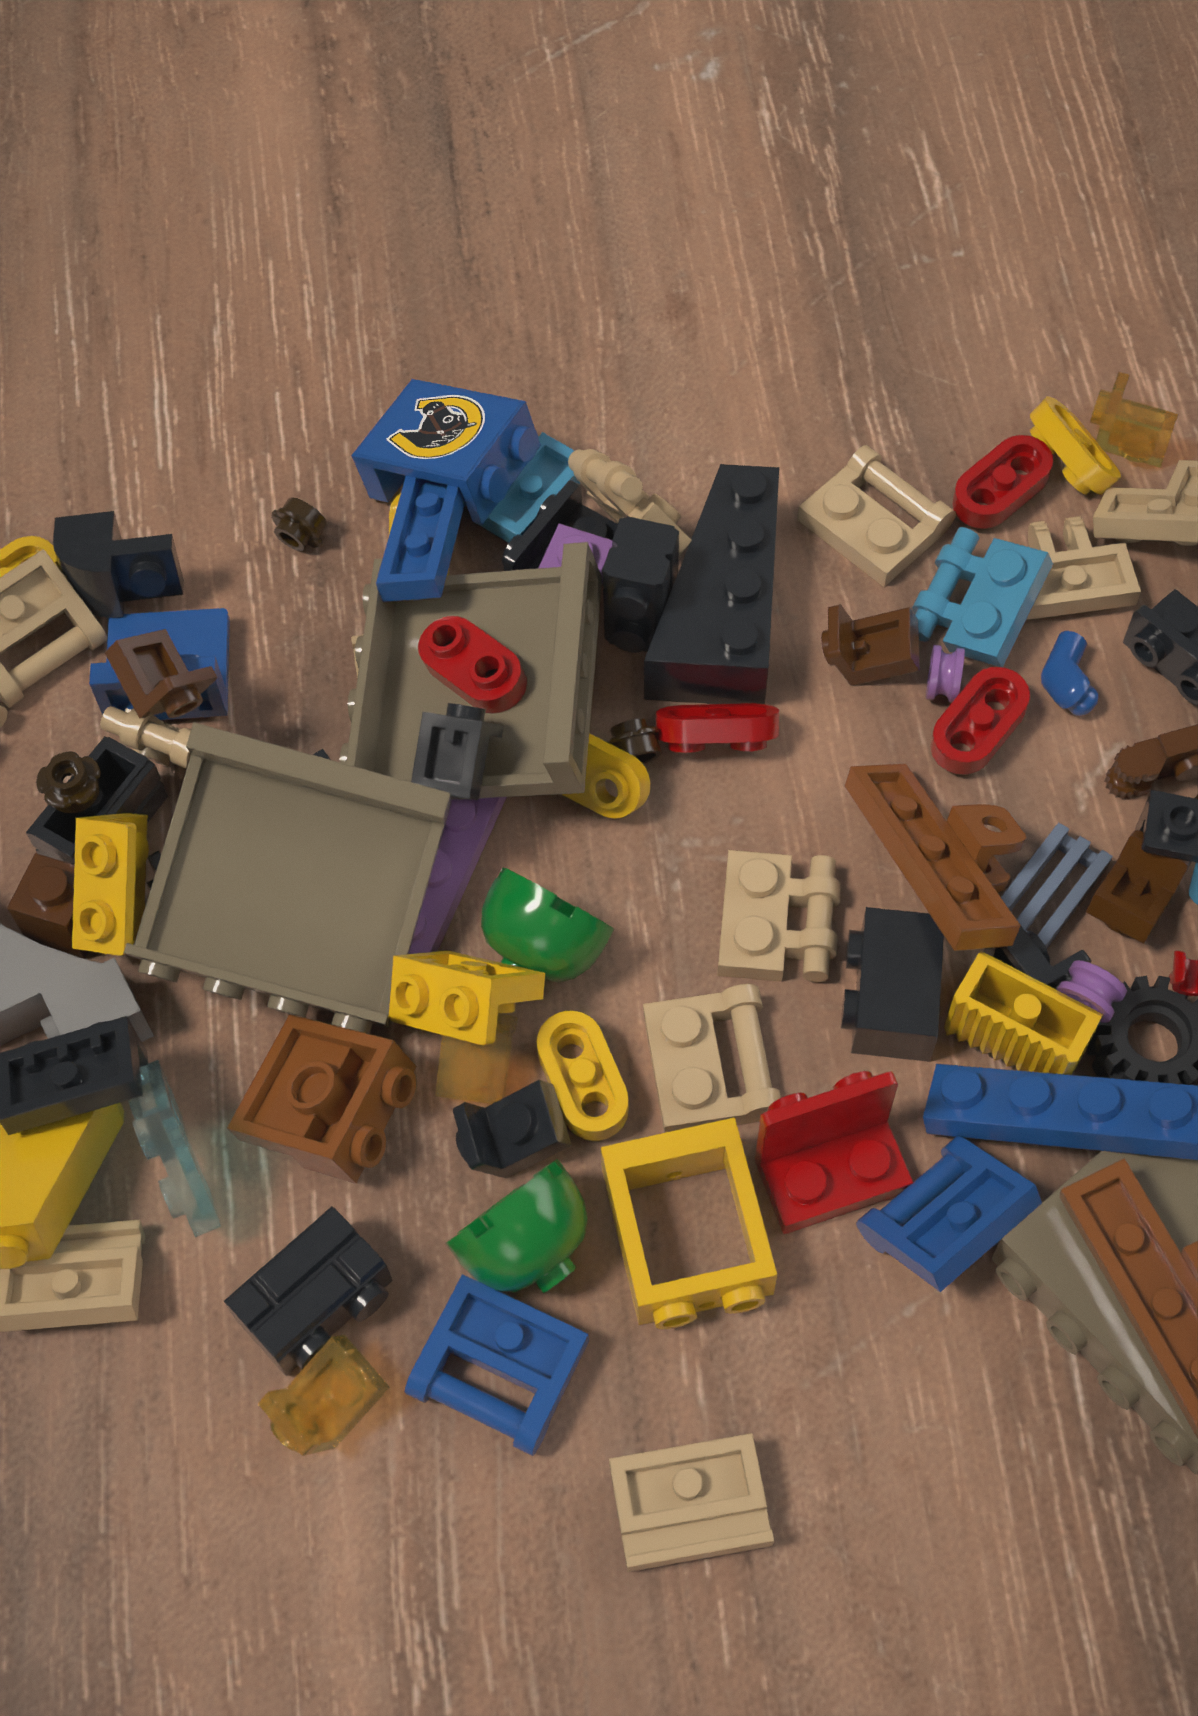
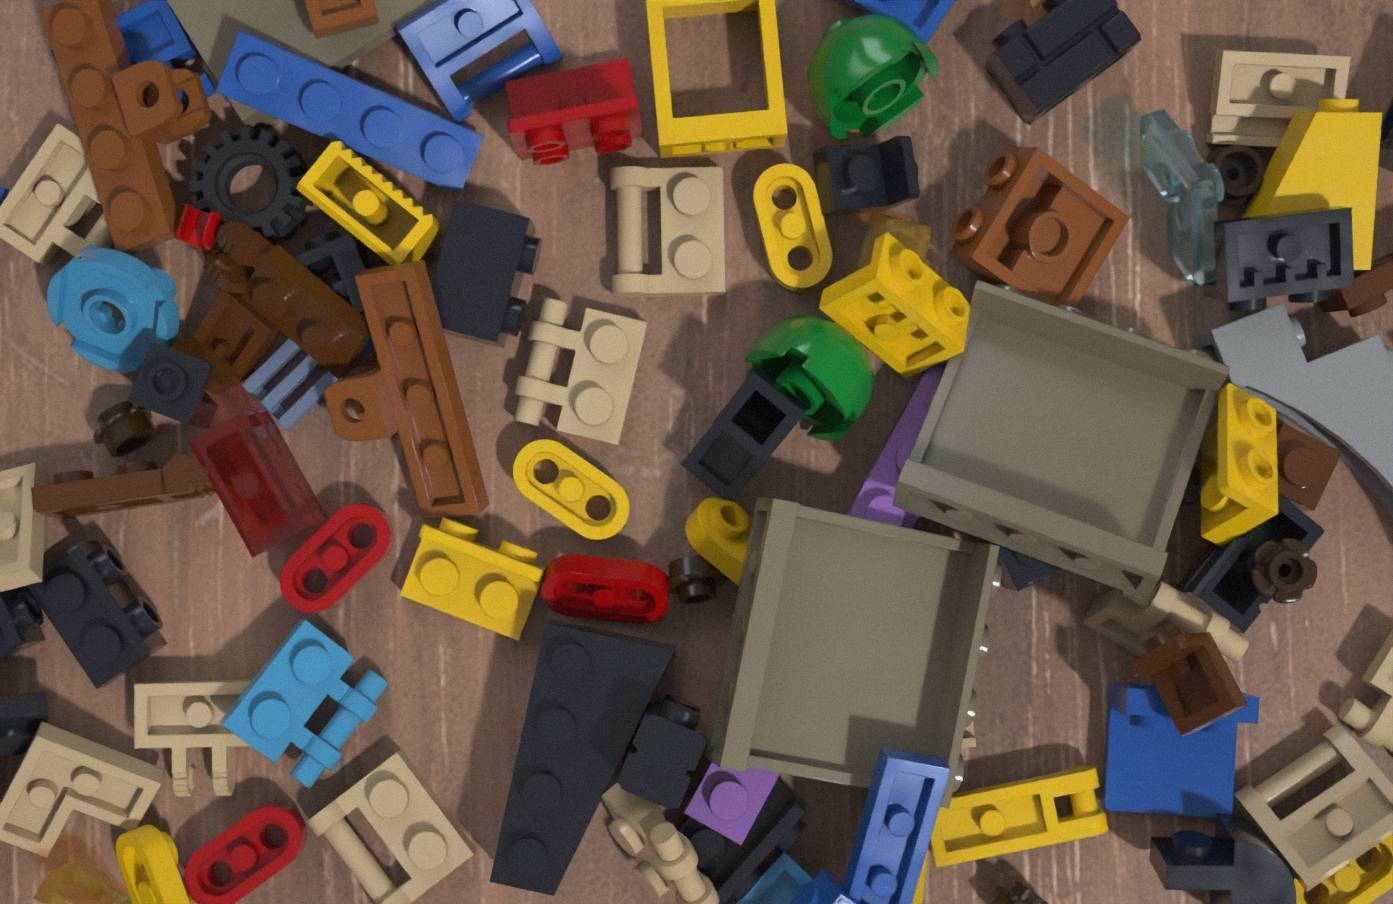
camera: 175 degrees left, 25 degrees up
black bracket [411,703,504,800] -> none
red plate [418,616,527,713] -> none
reddish brown bracket [821,604,920,686] -> none
medium lavender bush [926,645,965,703] -> none
blue arm [1041,631,1099,716] -> none
medium lavender bush [1057,960,1127,1023] -> none
none -> clear red brick [189,408,328,558]
none -> reddish brown hinge [203,220,371,379]
none -> yellow bracket [400,517,545,641]
none -> yellow plate [513,439,630,540]
none -> black brick [681,367,809,501]
none -> yellow plate [929,765,1109,868]
none -> dark brown plate [1201,144,1264,206]

